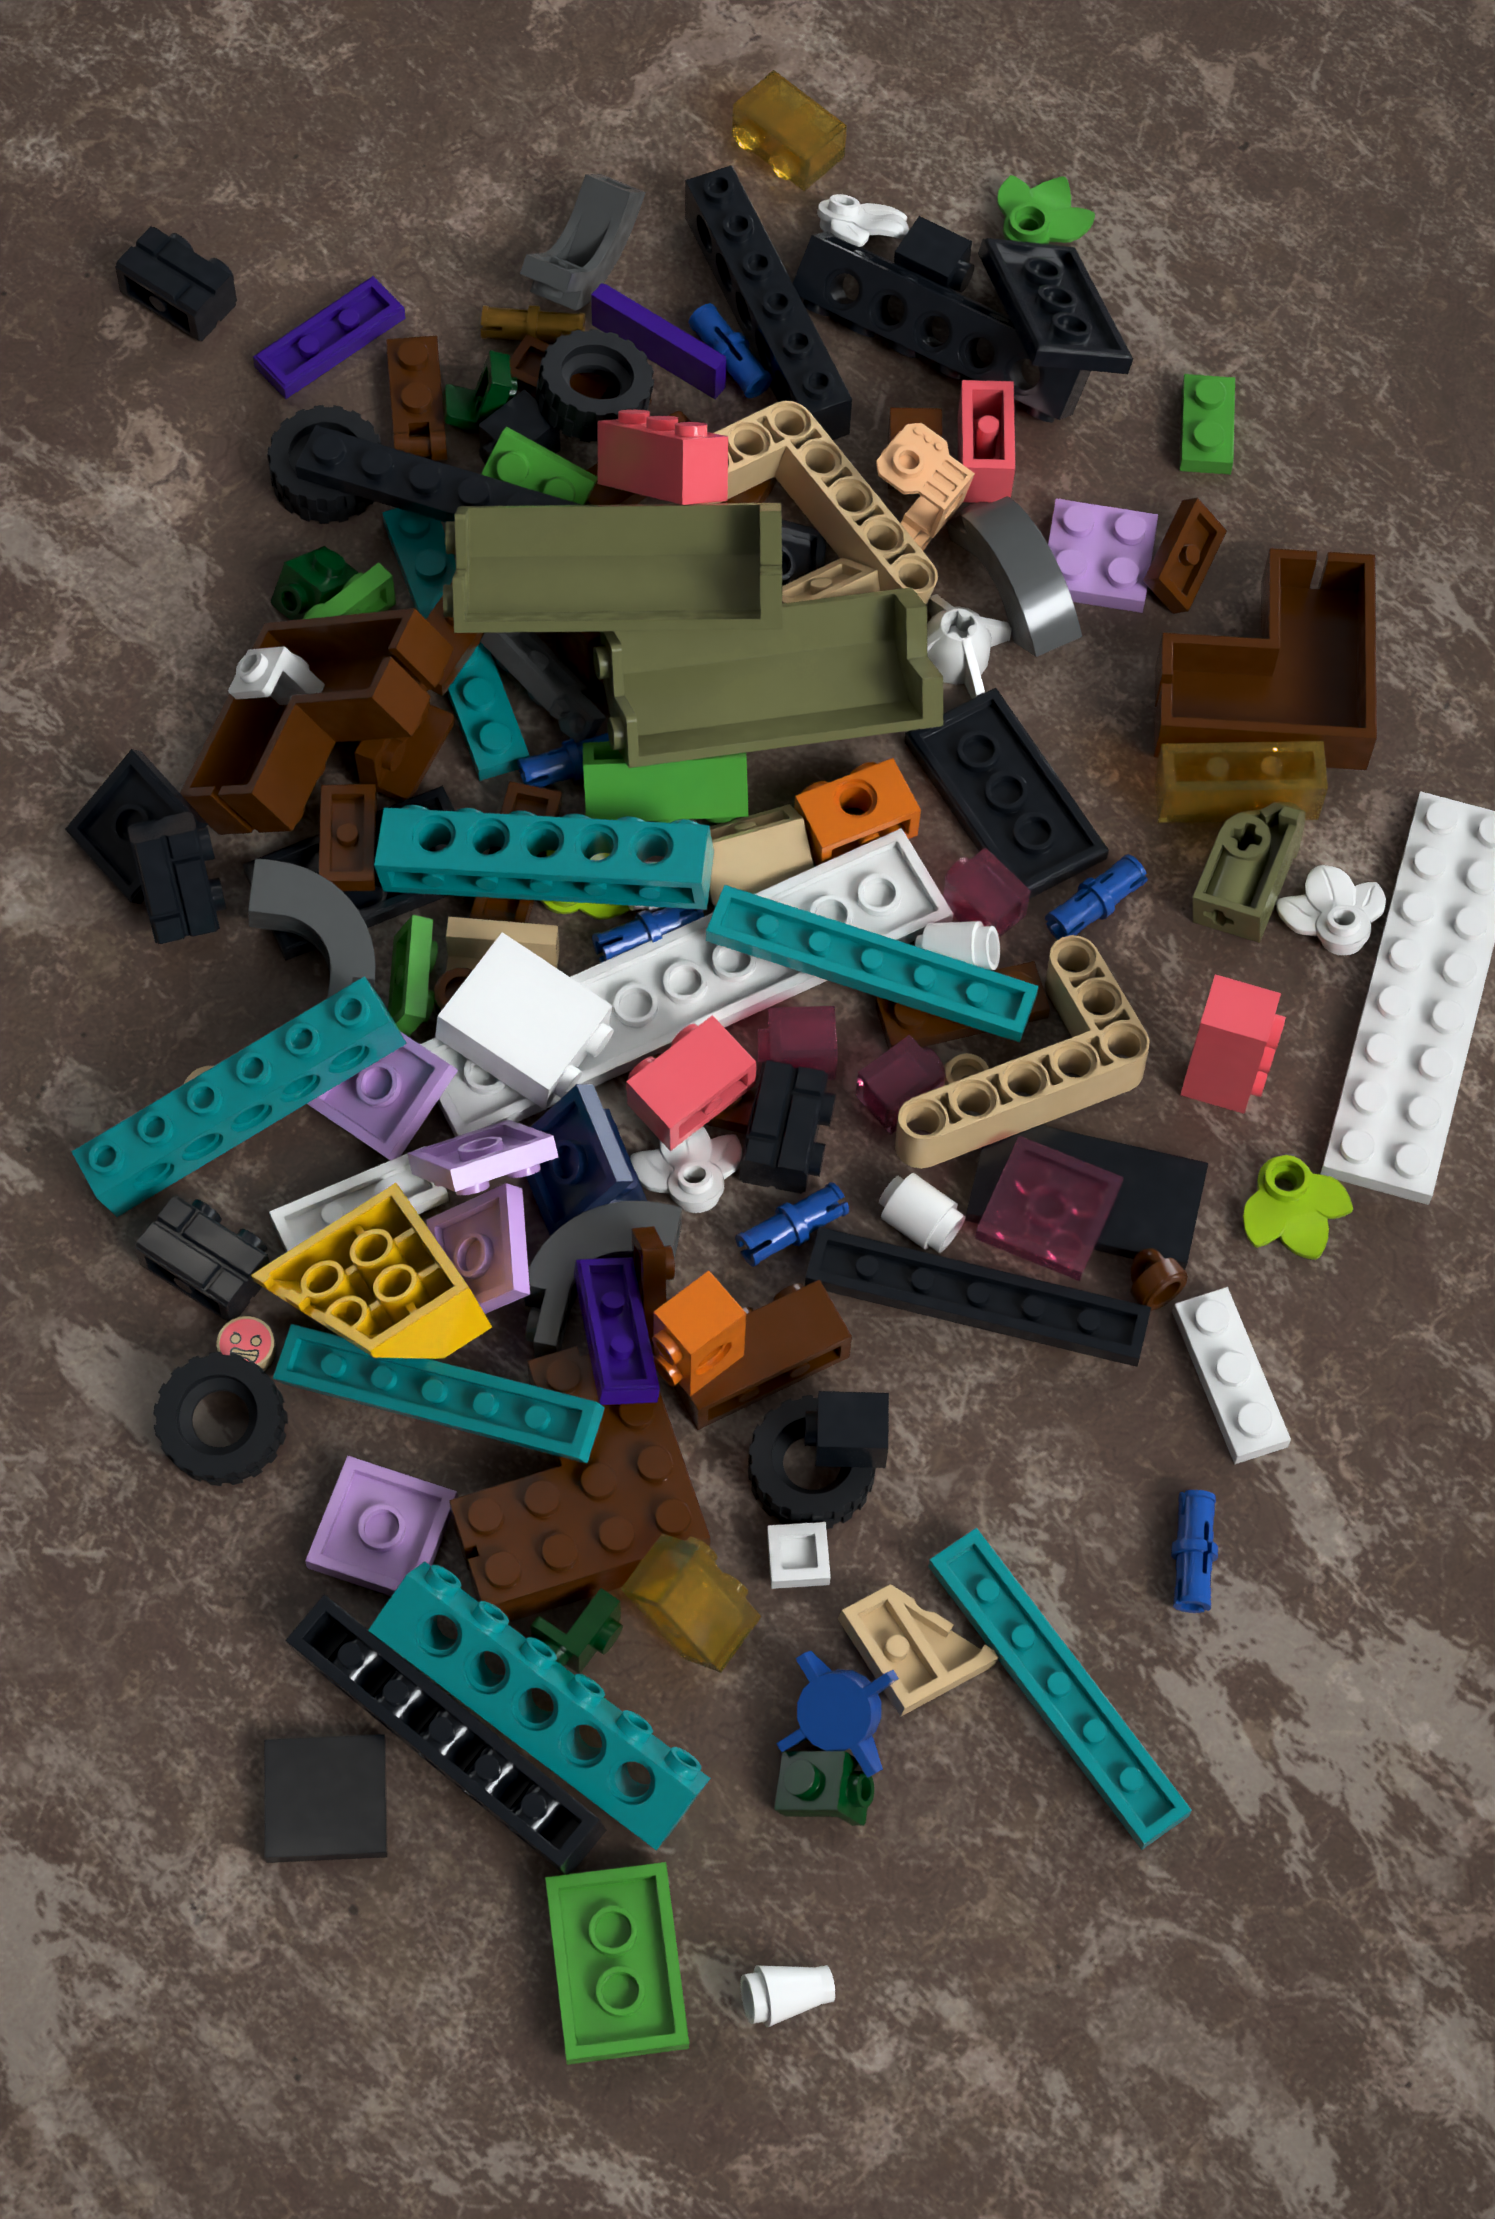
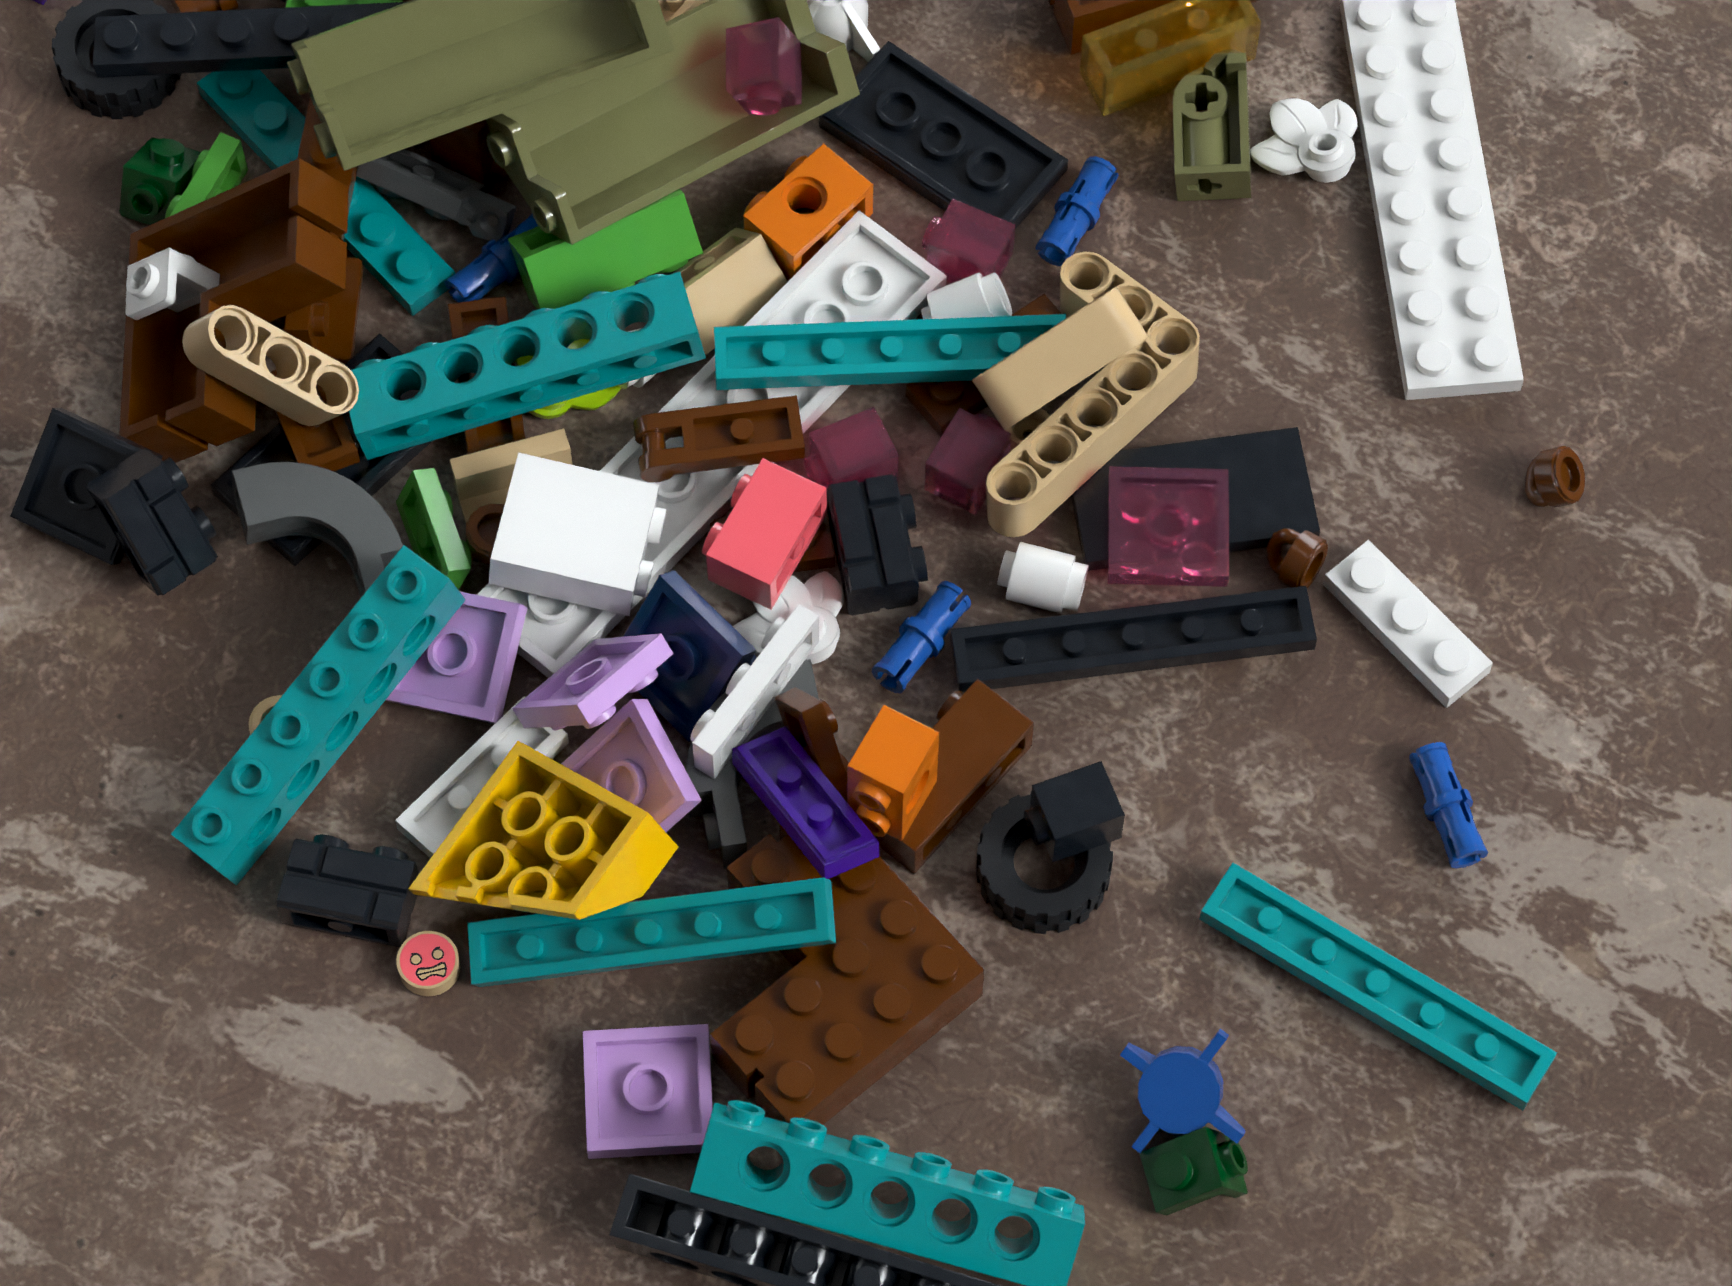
camera: 20 degrees left, 0 degrees up
black tyre [153,1352,288,1486] -> none
dark green bracket [530,1588,623,1674] -> none
blue pin [592,907,705,963] -> none
clear yellow brick [621,1533,762,1673] -> none
white plate [767,1522,831,1589] -> none
tan wing [838,1584,999,1717] -> none
coral brick [1180,974,1286,1114] -> none
lime plate [1243,1155,1353,1260] -> none
none -> tan beam [182,305,359,426]
none -> reddish brown plate [633,395,805,482]
none -> white plate [690,603,819,780]
none -> clear pink brick [726,17,802,115]
none -> tan beam [972,286,1148,430]
none -> reddish brown tile [1525,446,1585,507]

